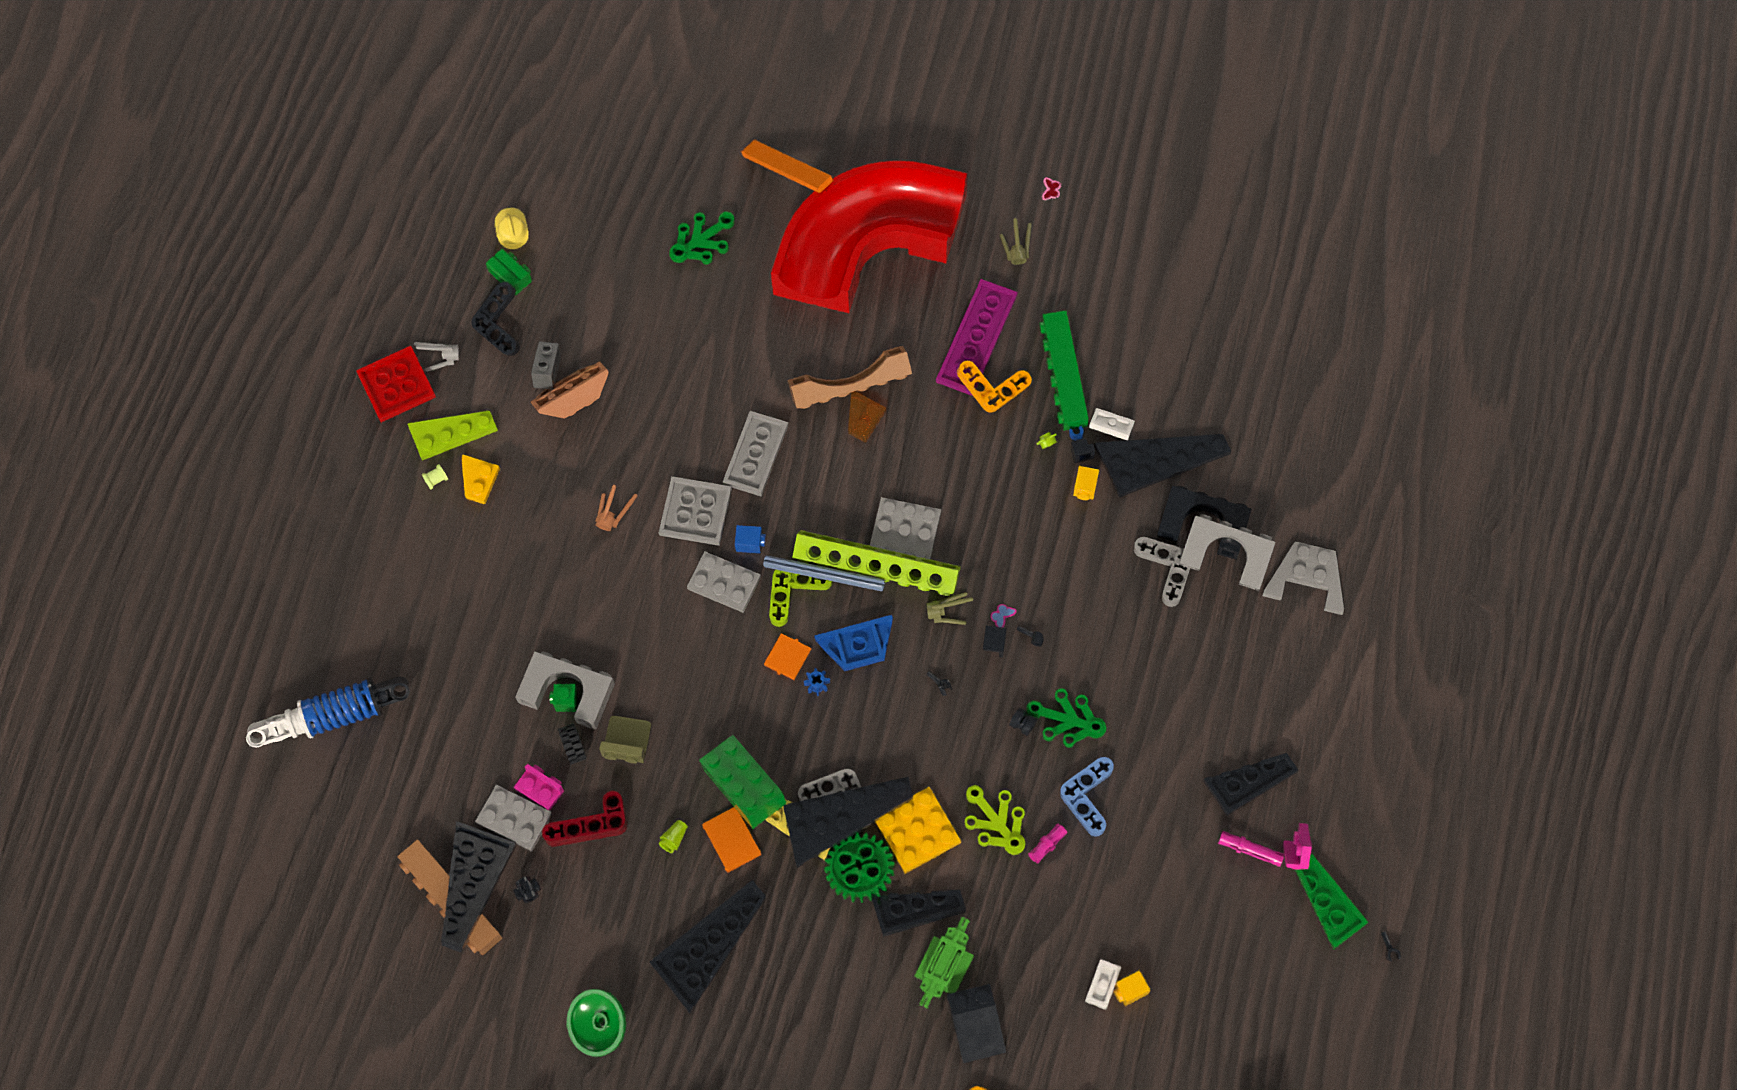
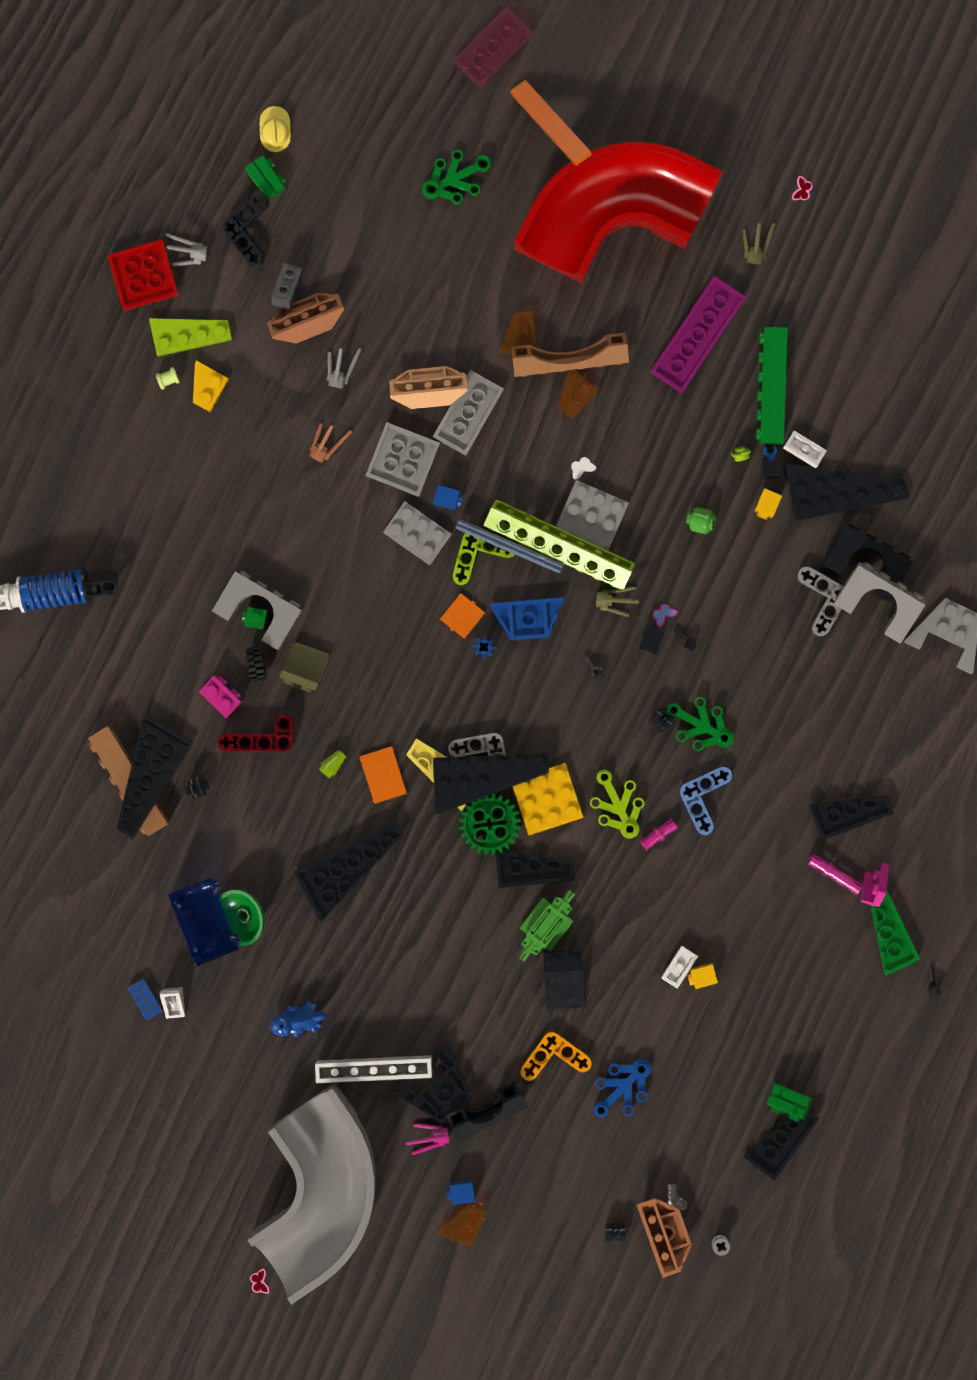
camera: 10 degrees right, 20 degrees up
light grey plate [475,785,553,851] -> none
green brick [699,735,787,829] -> none
light orange beam [957,361,1032,413] -> none
none -> clear blue windscreen [168,877,241,967]
none -> light grey plant [327,348,361,389]
none -> light nougat wedge [389,366,467,409]
none -> clear pink plate [453,6,534,89]
none -> clear orange wing [500,311,537,354]
none -> white sticker [571,457,596,479]
none -> bright green head [686,507,716,534]

